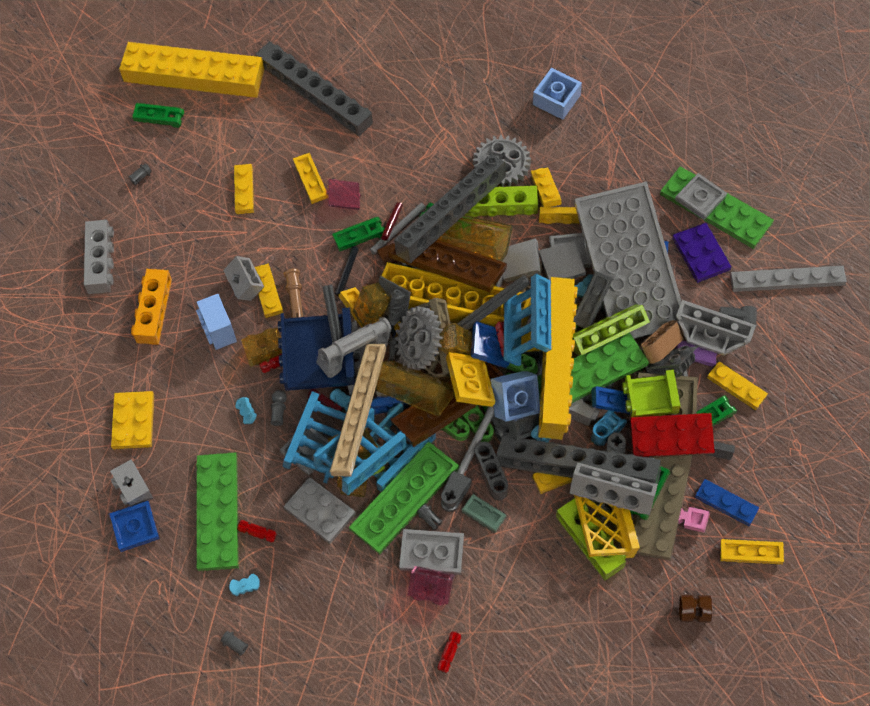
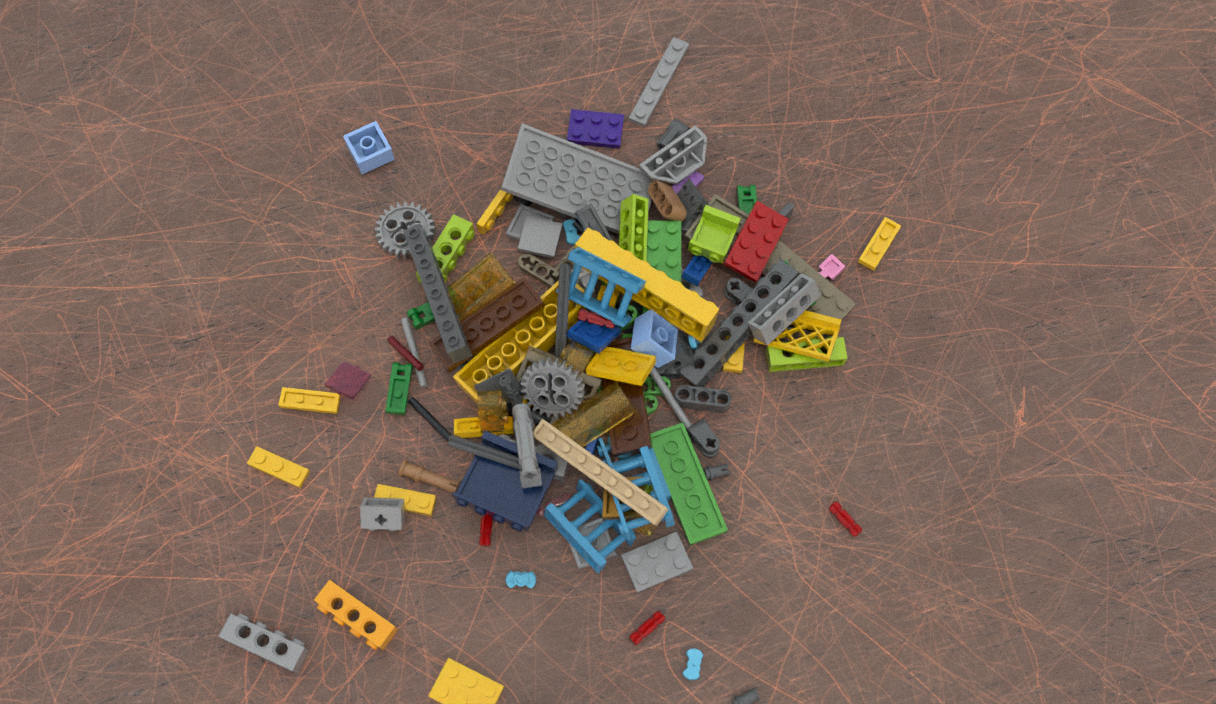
camera: 65 degrees left, 5 degrees up
yellow brick [119,42,265,98] -> none
dark grey pin [128,163,152,185] -> none
green plate [132,103,185,128] -> none
light blue brick [196,294,237,350] -> none
bright green plate [197,453,239,571] -> none
clear yellow brick [241,328,282,367] -> none
dark grey brick [256,41,373,137] -> none
dark grey pin [270,390,287,426] -> none
medium azure piece [330,388,351,412] -> none
reddish brown tile [377,243,399,266] -> none
light grey plate [399,529,464,575] -> none
clear pink brick [407,566,455,605] -> none
sand green plate [462,494,507,533] -> none
light grey tile [501,238,541,282] -> none
yellow plate [531,167,562,208] -> none
dark azure piece [591,410,627,446] -> none
bright green plate [660,166,774,249] -> none
light grey tile [675,173,727,220] -> none
reddish brown wheel [679,594,712,623] -> none
blue plate [695,479,759,527] -> none
yellow plate [707,362,768,410] -> none

